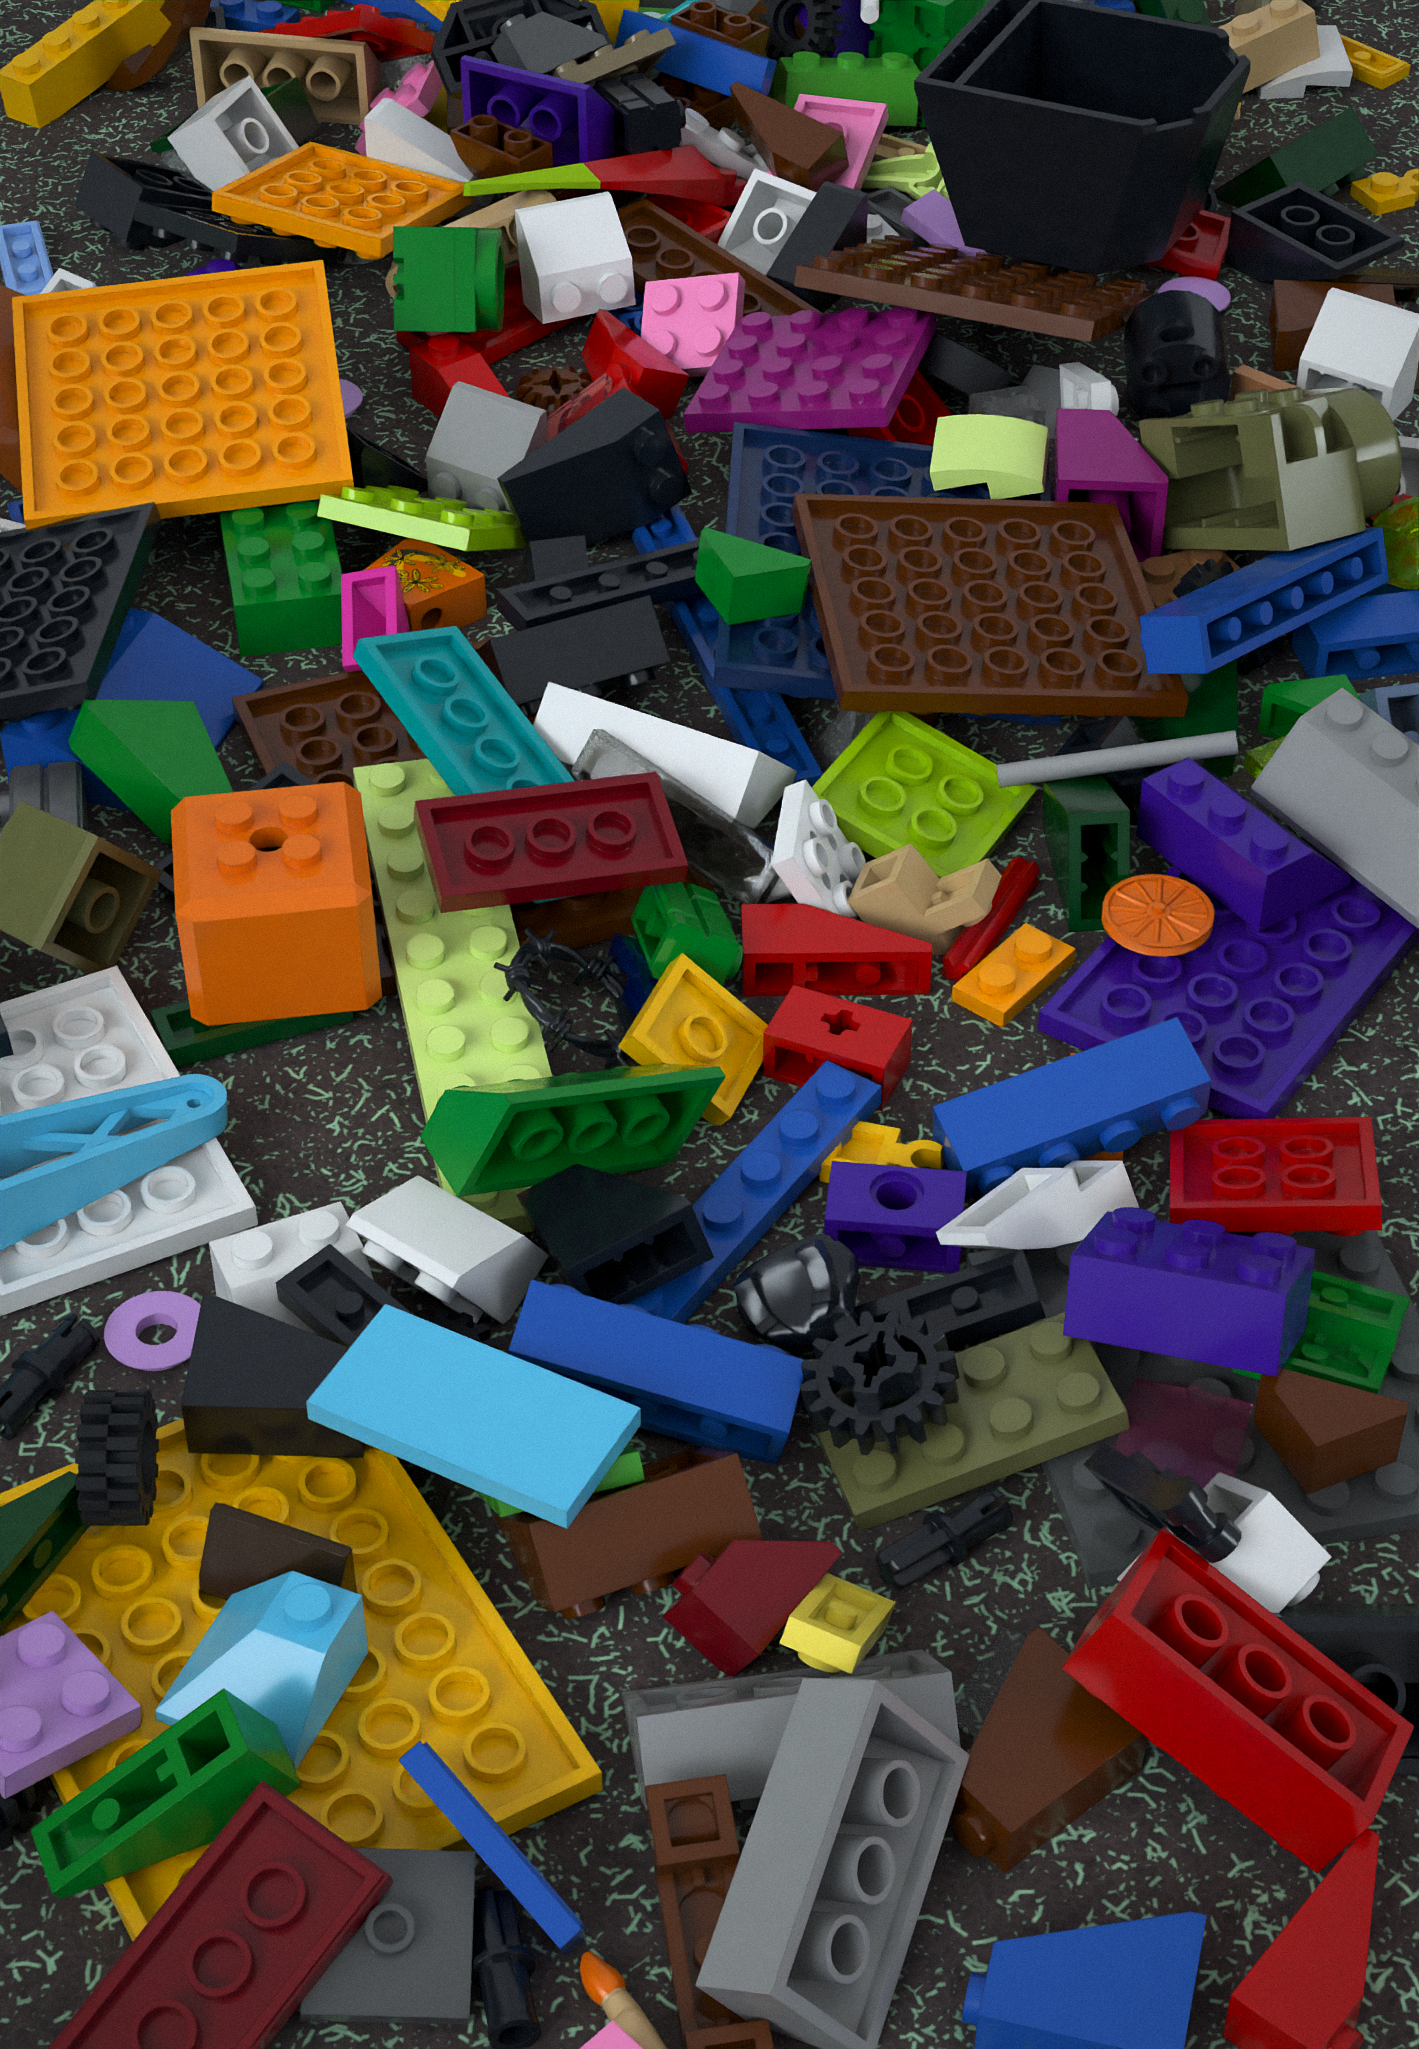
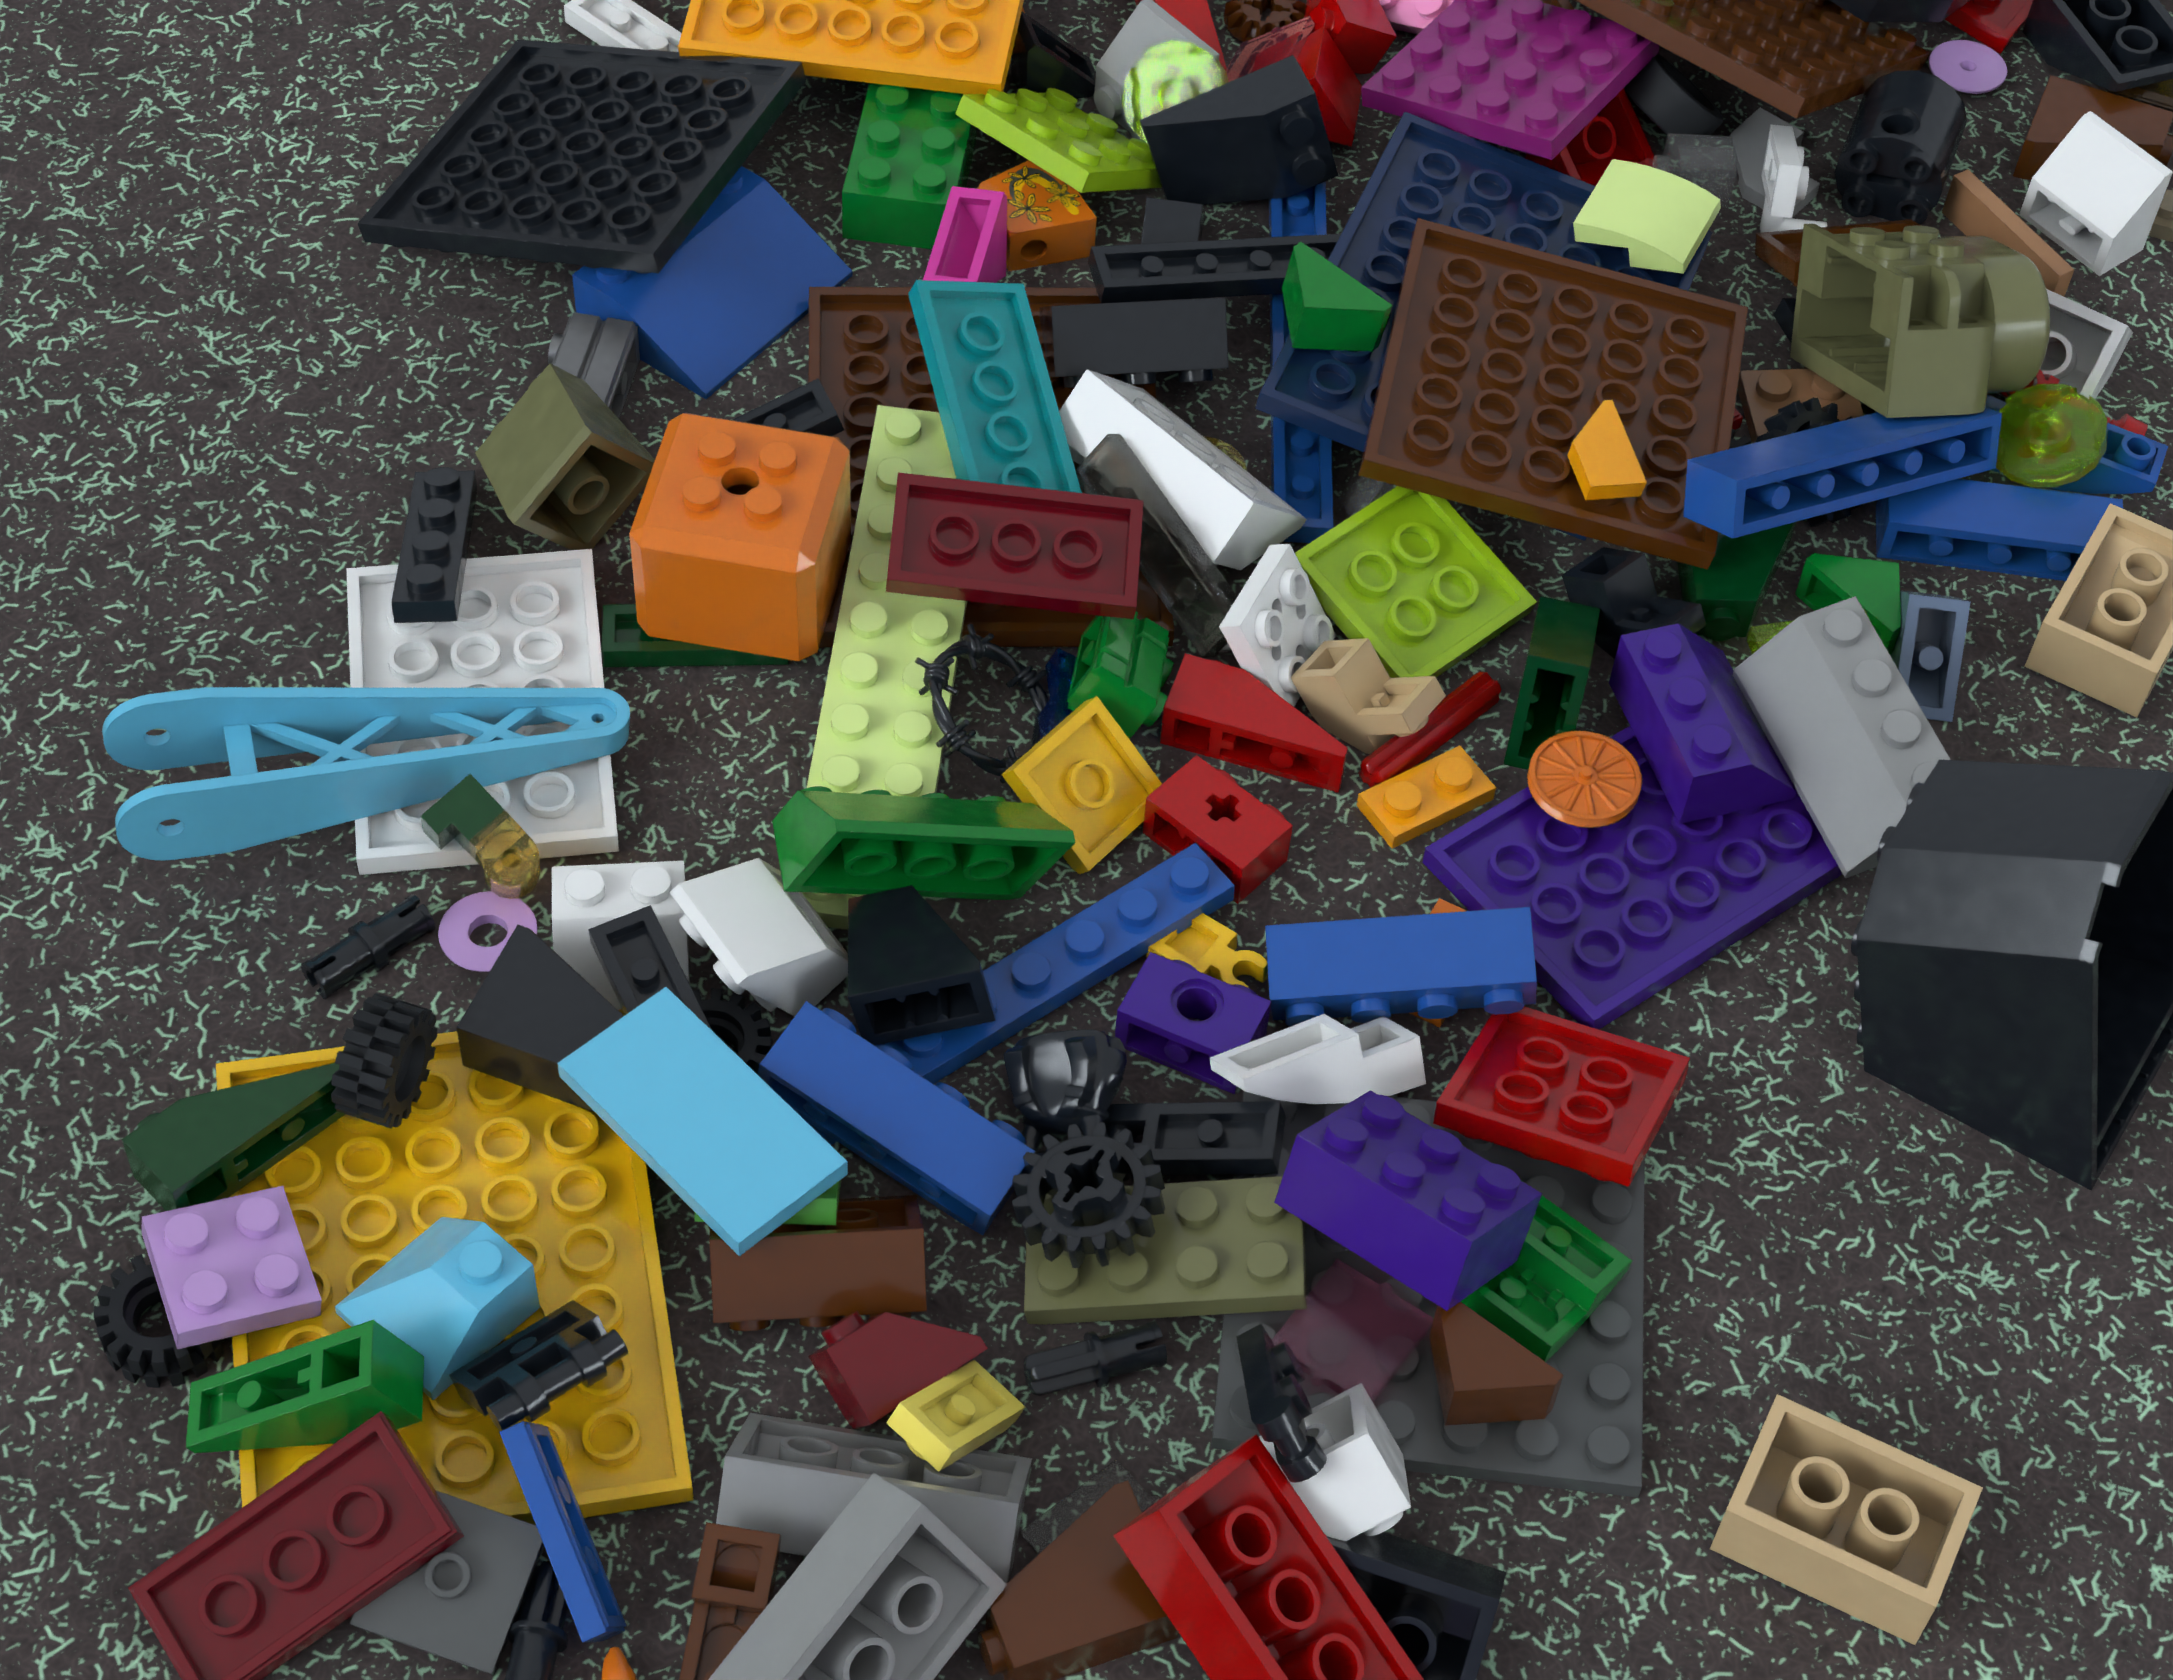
camera: 15 degrees right, 10 degrees up
green slope [68,699,233,844] -> none
dark brown slope [199,1502,357,1601] -> none
light grey bar [996,730,1238,788] -> none
magenta slope [1050,408,1169,562] -> none
none -> leg [420,774,541,899]
none -> black plate [449,1300,628,1431]
none -> clear neon green tile [1122,40,1229,143]
none -> light orange tile [1567,400,1647,500]

